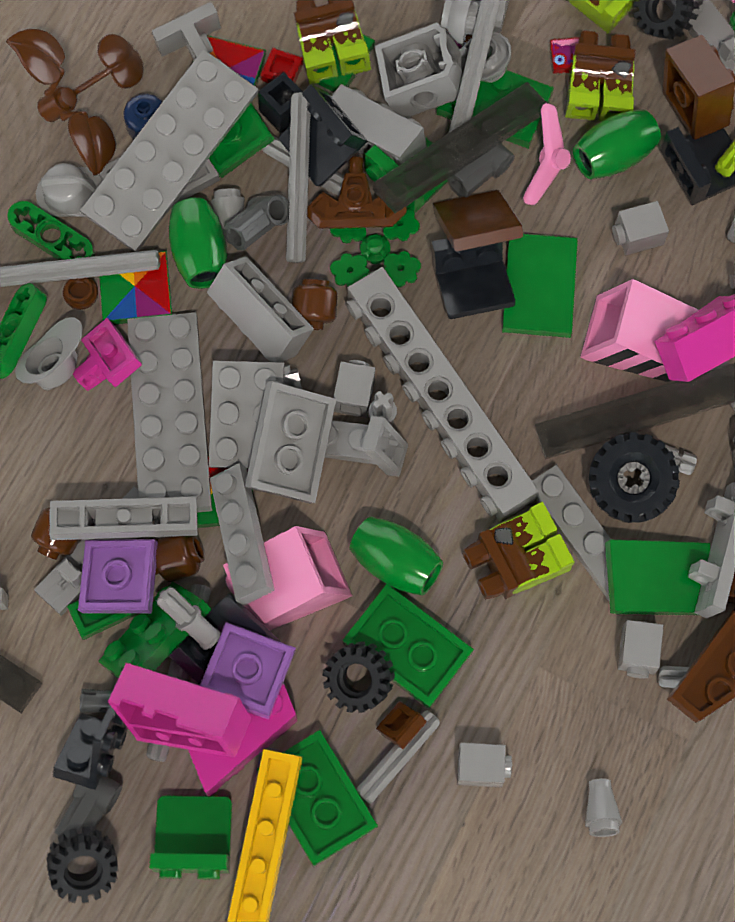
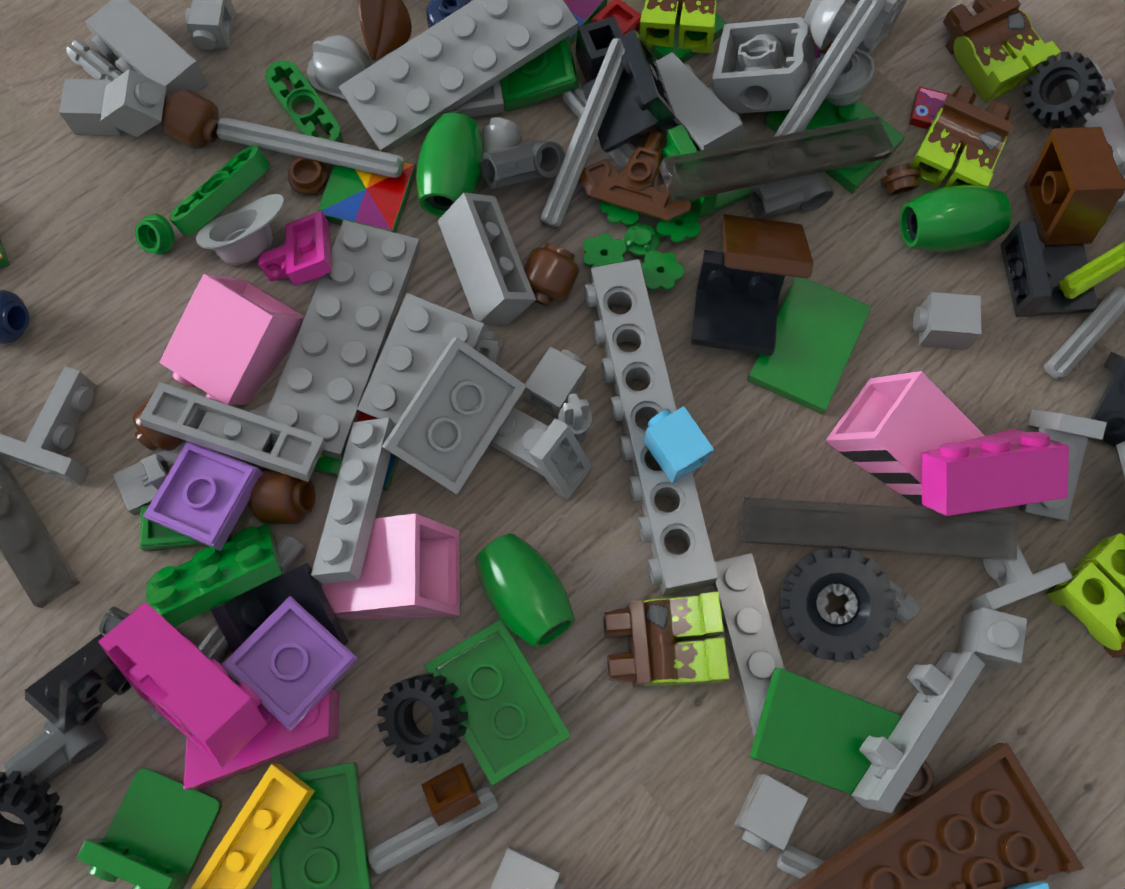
camera: 20 degrees right, 0 degrees up
light grey axle [157,587,220,650] -> none
bright pink piece [523,103,571,205] -> none
none -> bright pink slope [159,274,305,405]
none -> medium azure brick [643,406,714,484]
none -> reddish brown plate [880,163,921,195]

